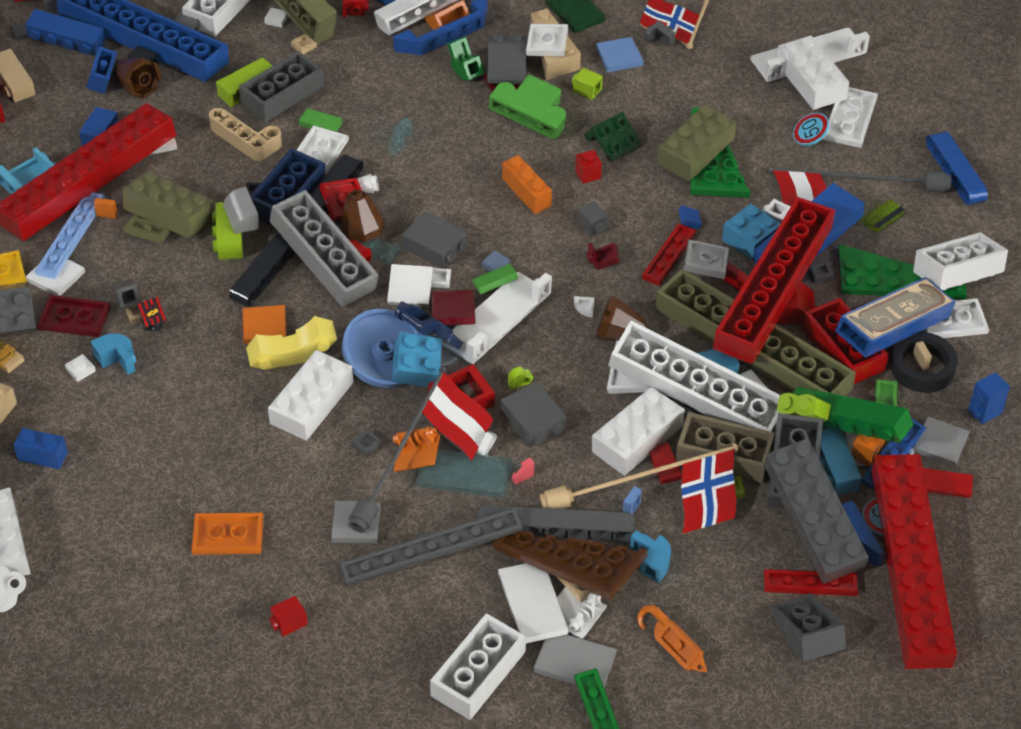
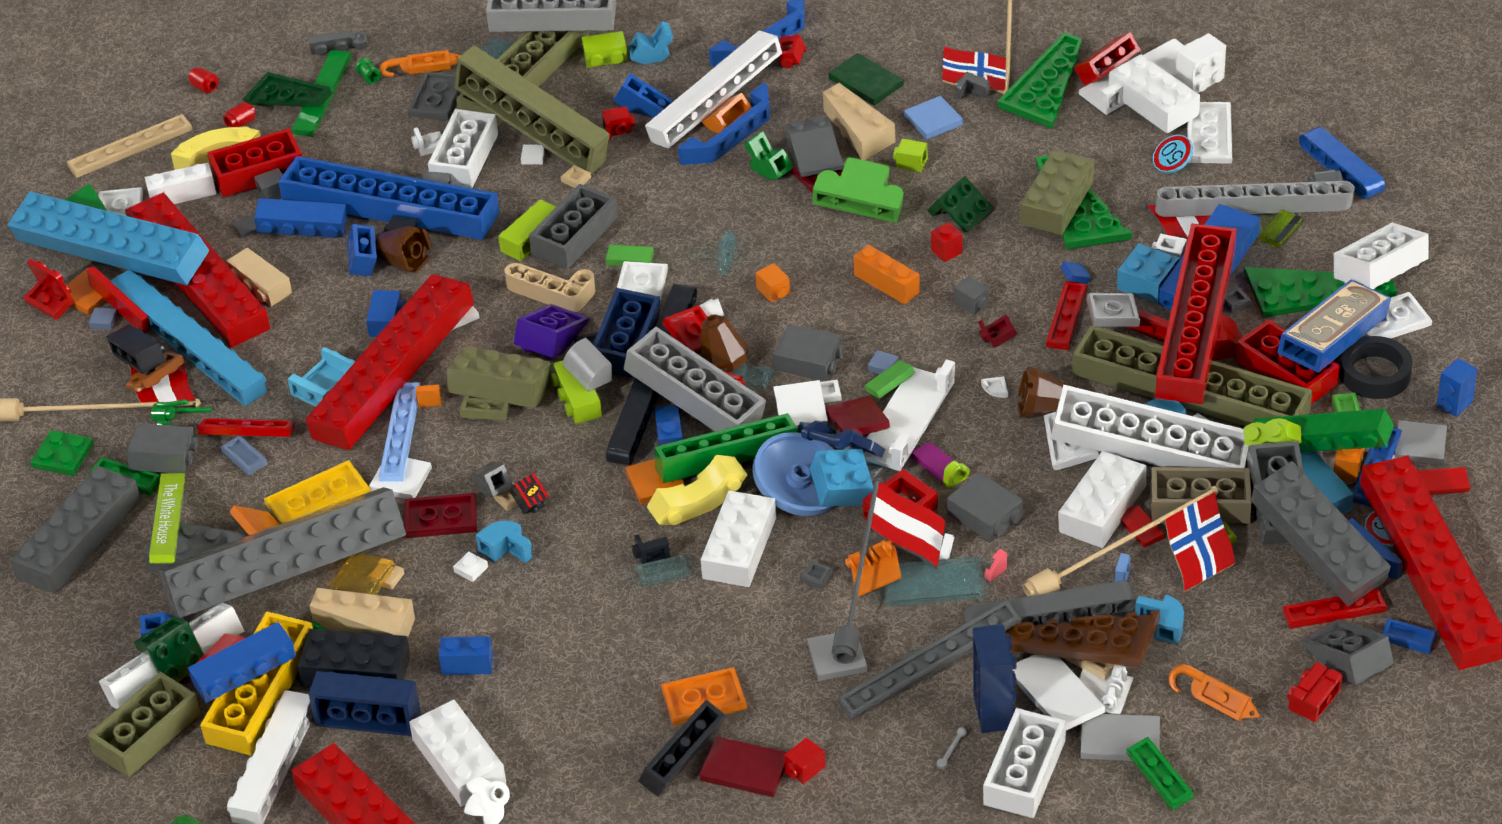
camera: 10 degrees left, 5 degrees down
white tile [526,24,568,56] -> none
tan tile [913,341,932,371] -> none
none -> dark purple slope [513,304,590,359]
none -> black bracket [631,534,671,567]
none -> clear light blue tile [636,555,690,588]
none -> black brick [638,700,726,797]
none -> blue slope [654,405,682,446]
none -> green brick [655,413,797,483]
none -> dark red tile [699,736,787,797]
none -> orange brick [755,263,790,302]
none -> magenta tile [912,441,954,483]
none -> light grey hinge [937,727,967,769]
none -> dark blue brick [973,624,1017,733]
none -> green wing [998,32,1082,129]
none -> red brick [1074,32,1141,85]
none -> light grey beam [1155,181,1354,217]
none -> white brick [1176,33,1226,93]
none -> red brick [1287,662,1342,722]
none -> blue tile [1381,618,1437,654]

